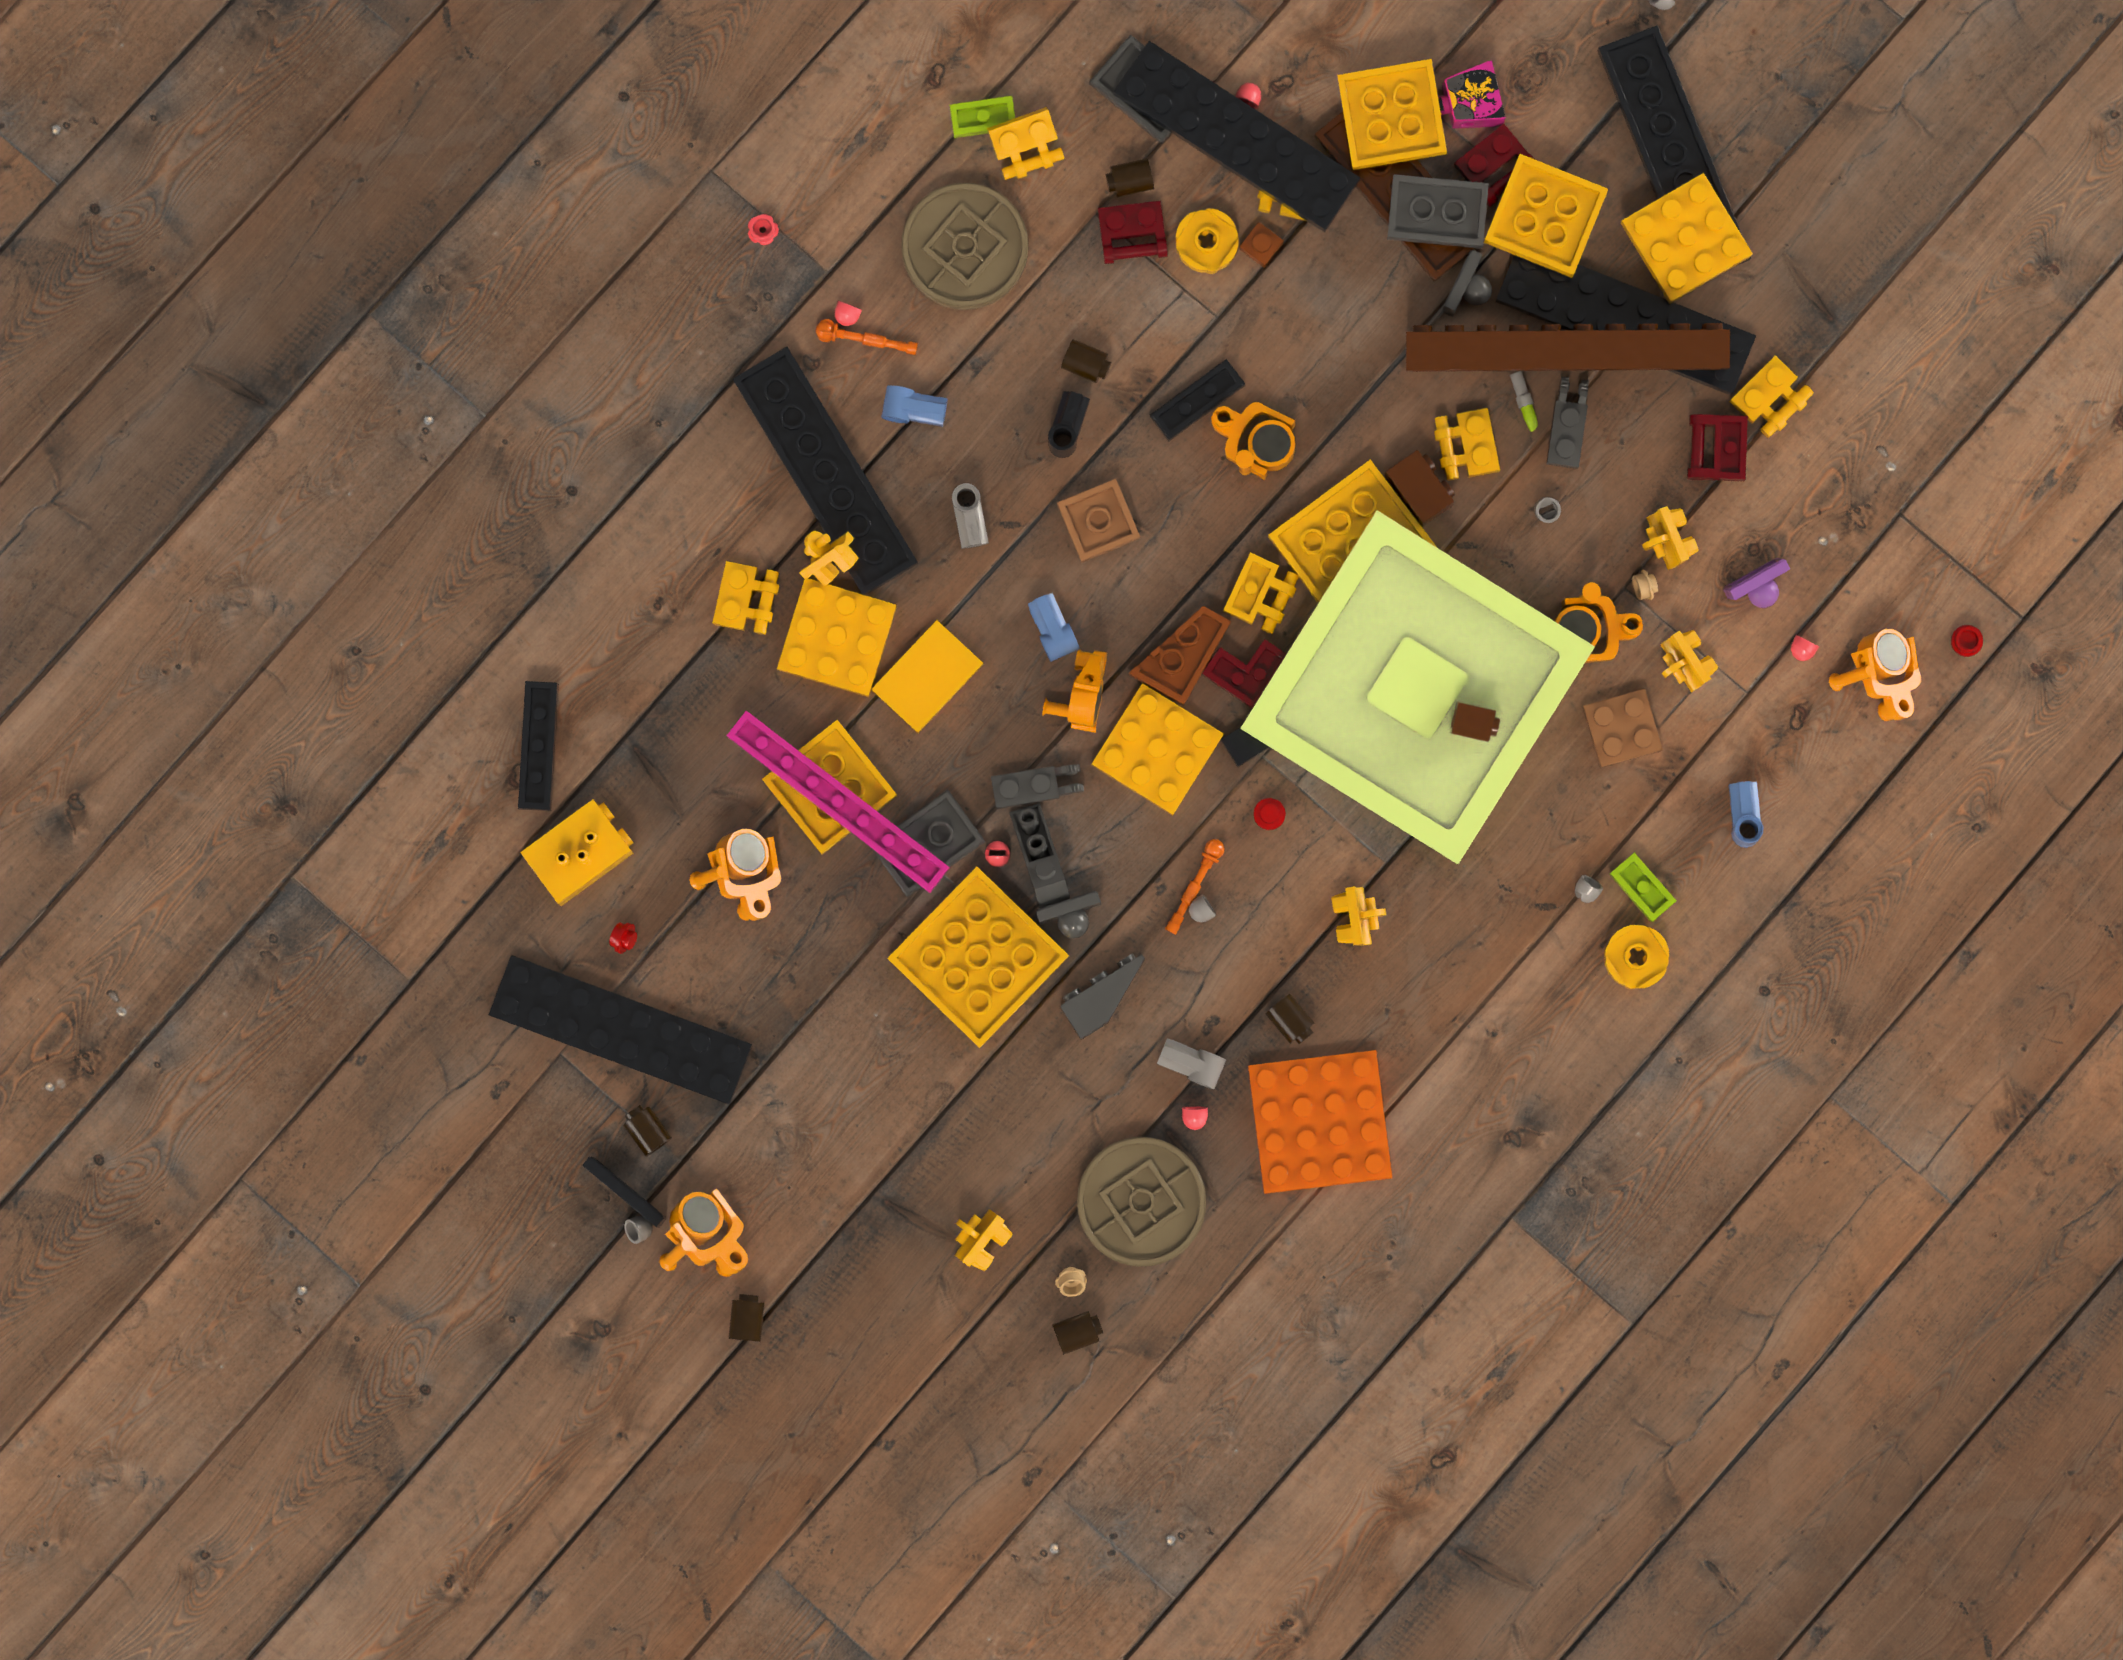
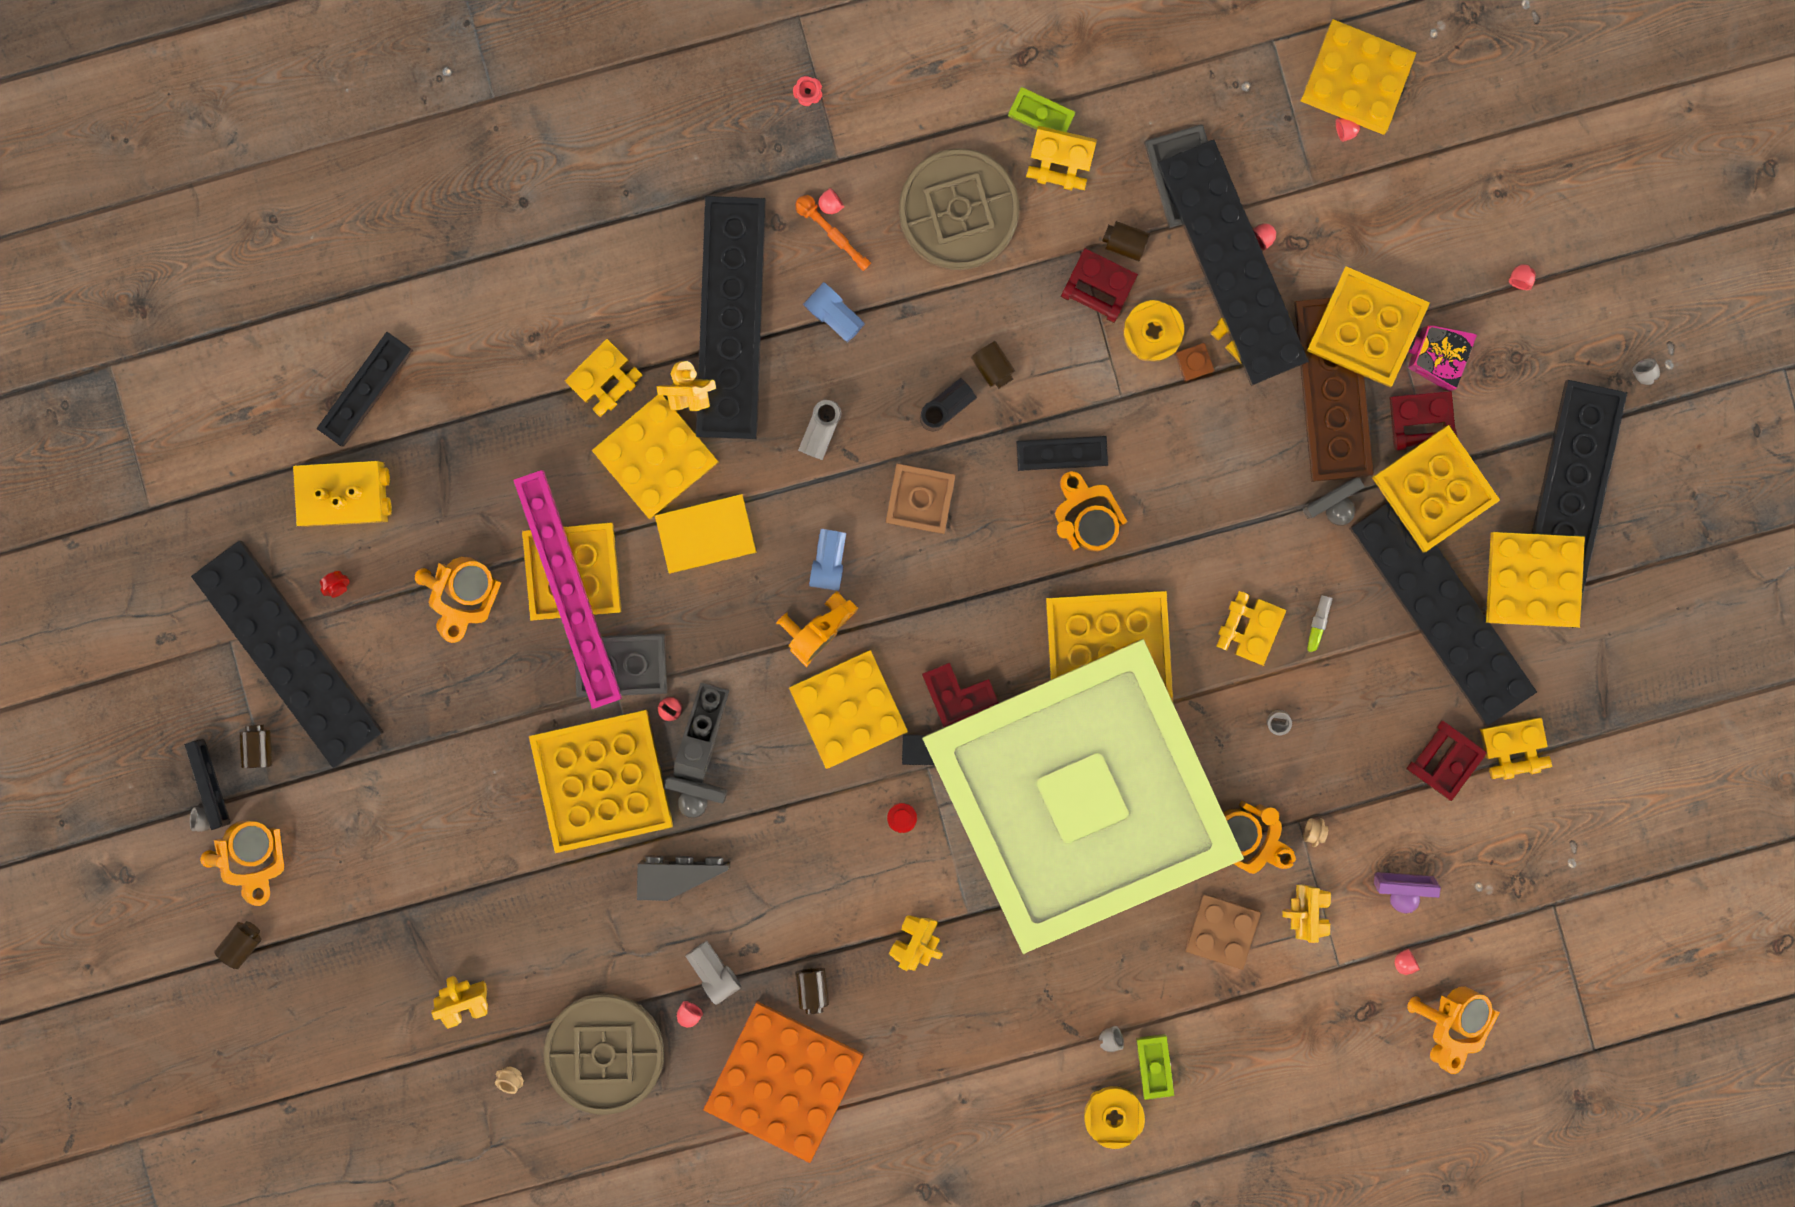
camera: 30 degrees right, 5 degrees up
dark grey hinge [991,764,1084,809] -> none
dark brown brick [1052,1311,1103,1355] -> none
dark orange wing [1128,606,1231,706] -> none
orange piece [1165,839,1225,935] -> none
light grey hinge [1189,894,1216,922] -> none
yellow plate [1223,552,1299,634] -> none
reddish brown brick [1384,450,1455,527] -> none
dark grey plate [1387,174,1489,248] -> none
reddish brown brick [1406,323,1730,372] -> none
reddish brown brick [1449,702,1500,742] -> none
dark grey hinge [1546,376,1589,469] -> none
yellow hips [1642,506,1699,570] -> none
medium blue piece [1729,781,1764,848] -> none
red plate [1951,625,1983,657] -> none

